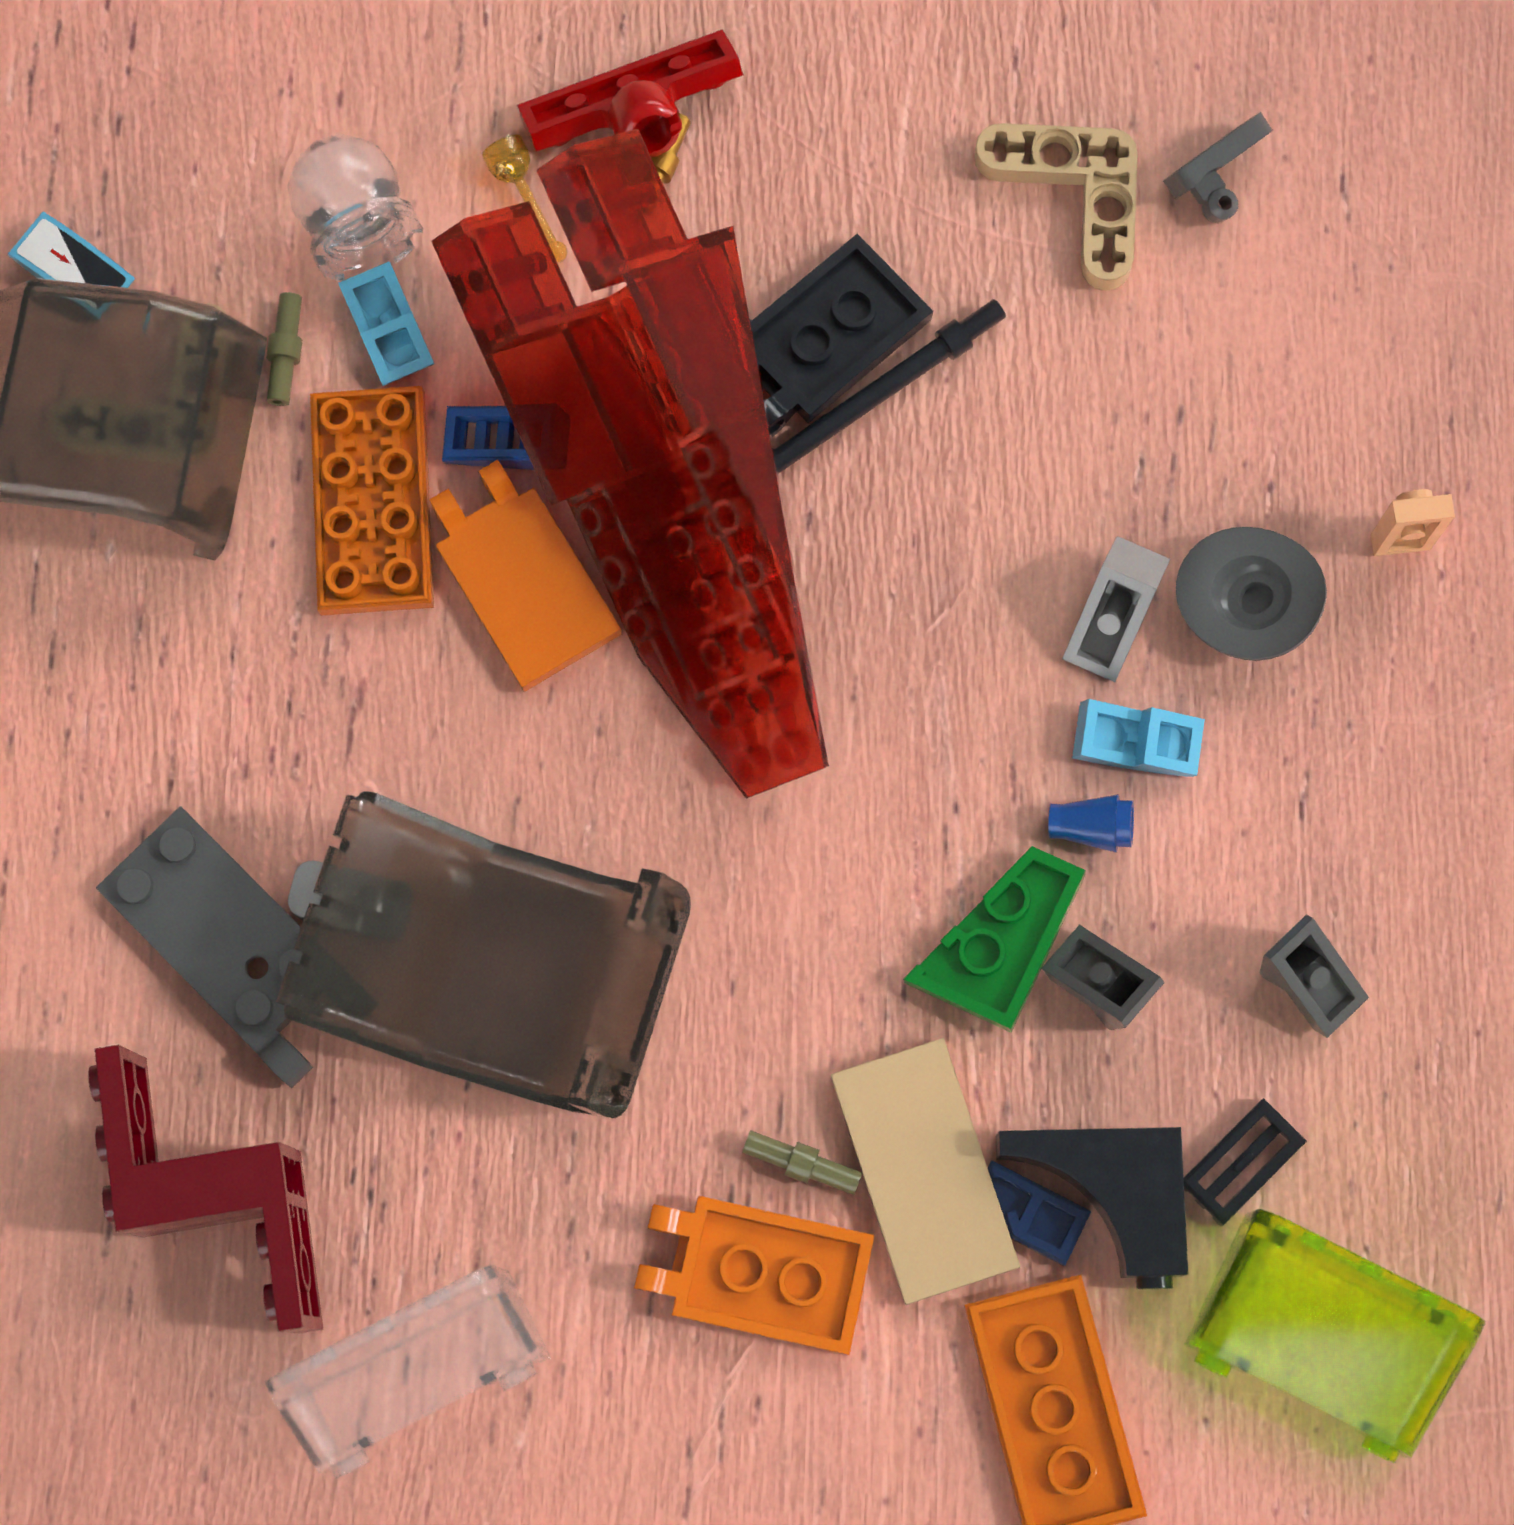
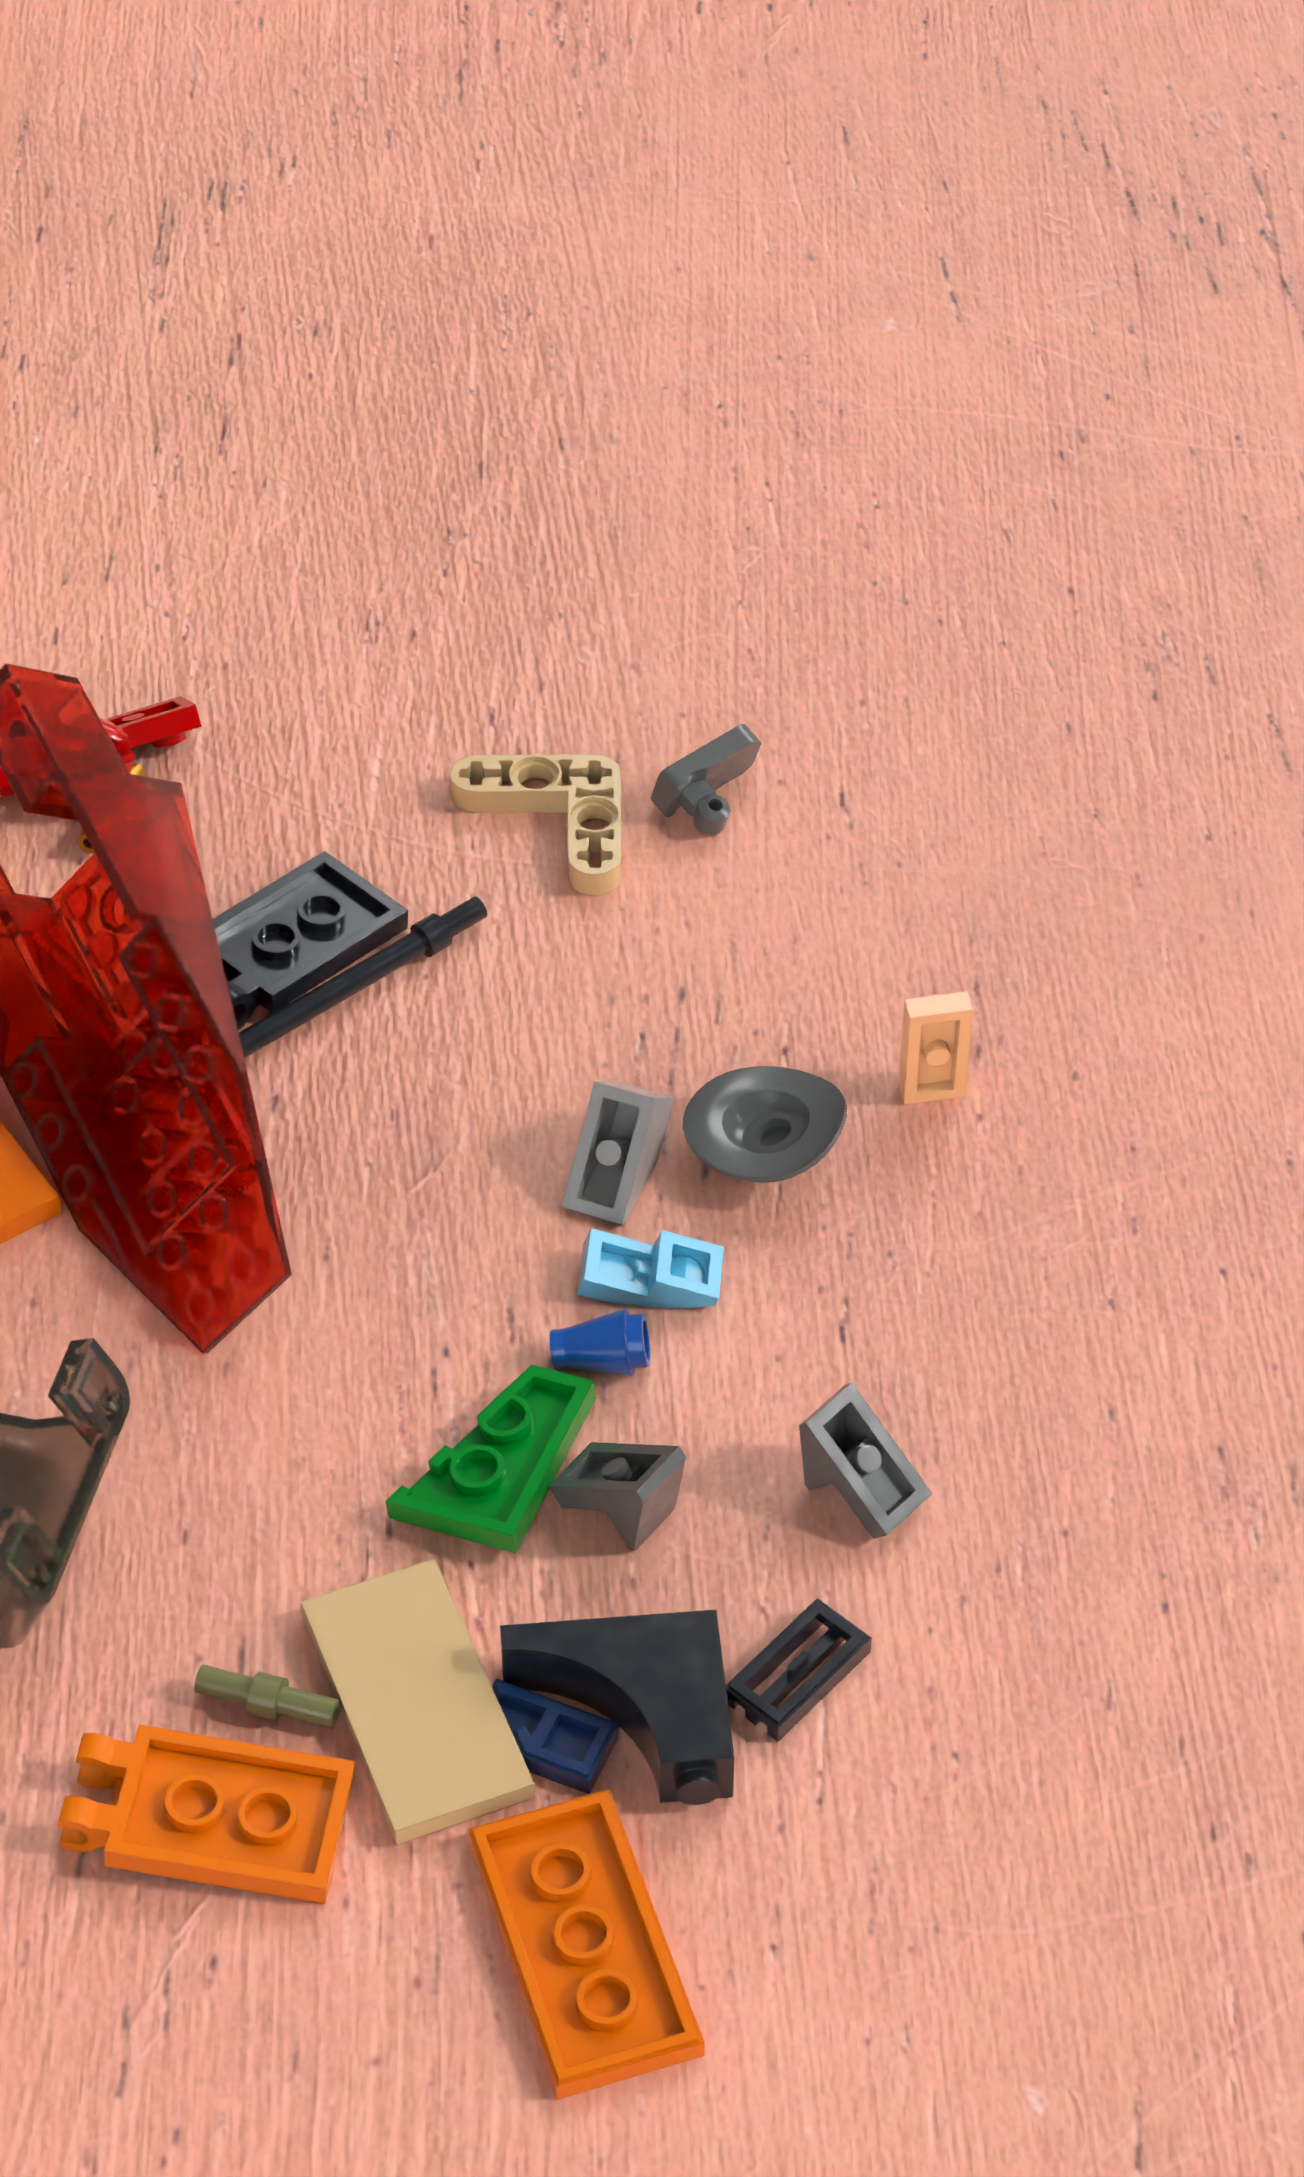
camera: 10 degrees left, 30 degrees down
clear neon green windscreen [1184,1209,1486,1464] -> none

